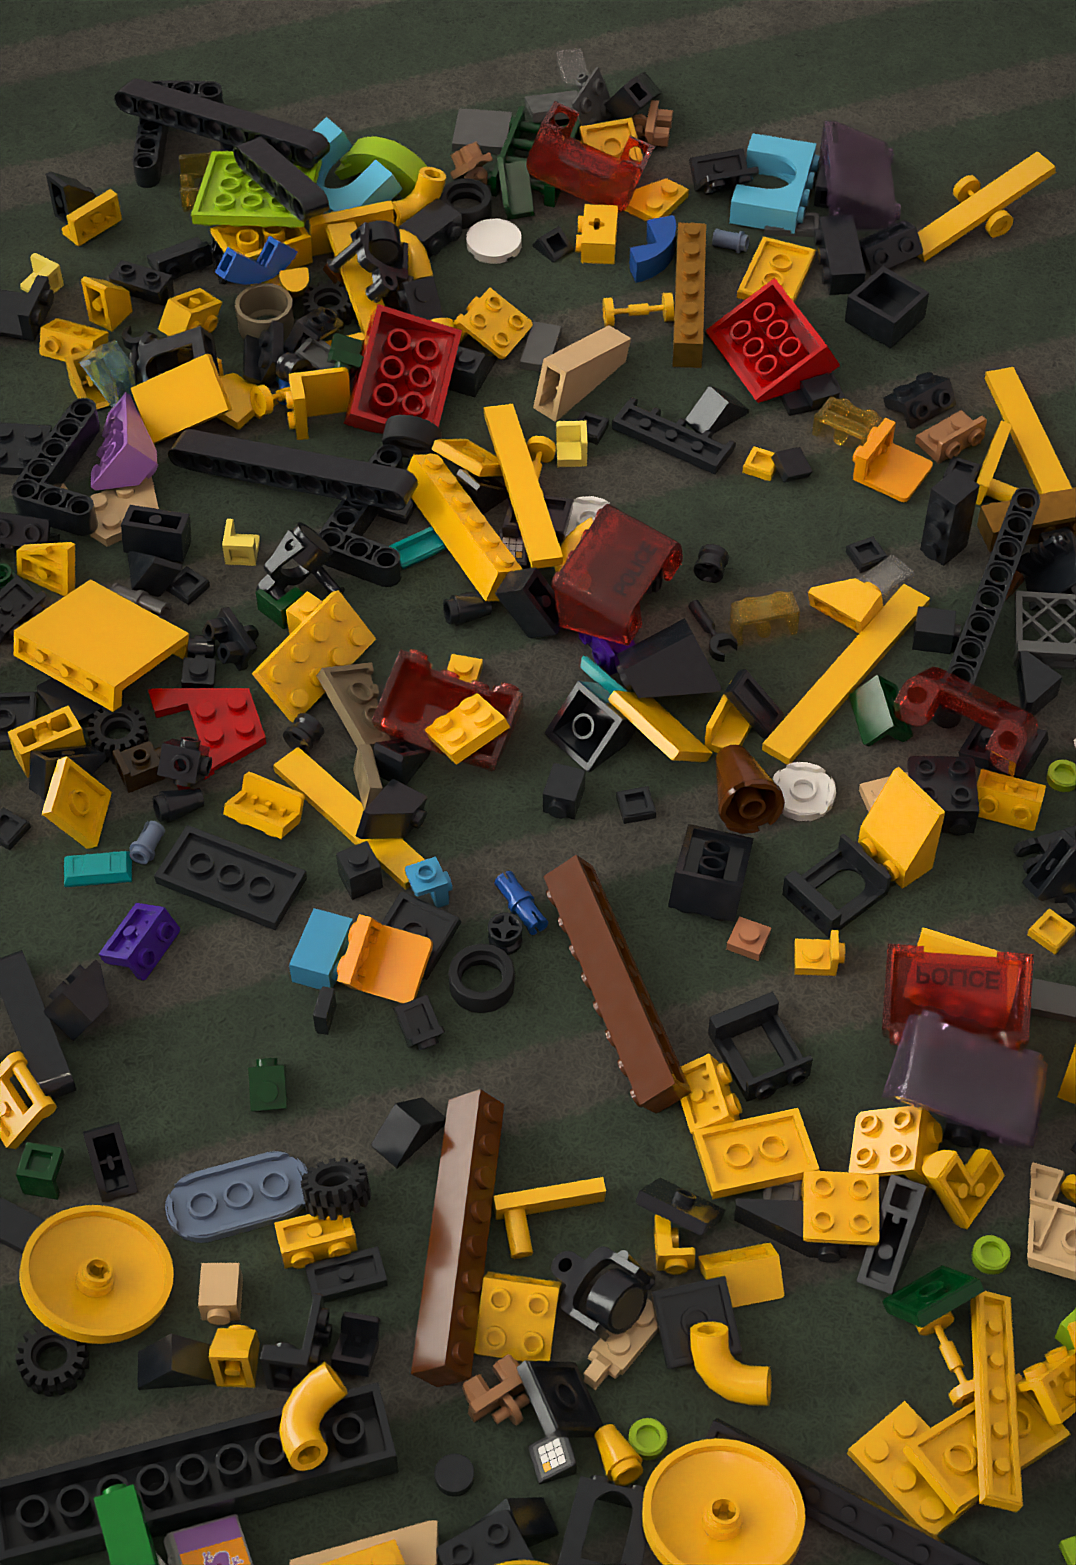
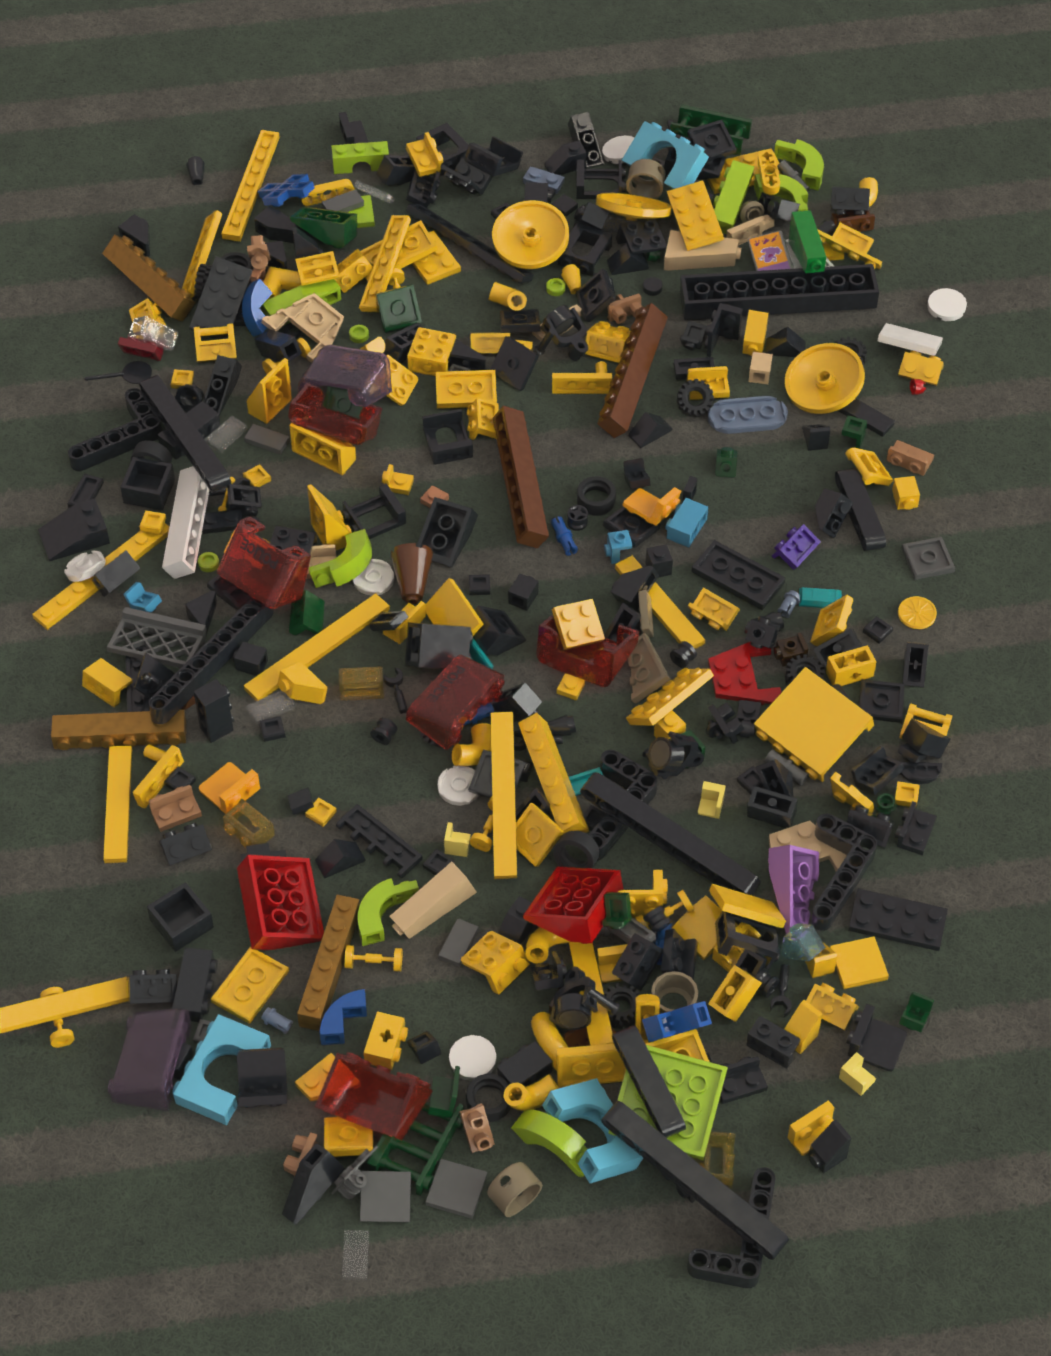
camera: 170 degrees left, 0 degrees up
yellow cylinder [279,1362,348,1471] -> none
none -> lime arch [309,529,372,588]
none -> lime arch [358,878,419,946]
none -> dark tan piece [487,1162,543,1217]
none -> yellow tile [830,936,889,989]

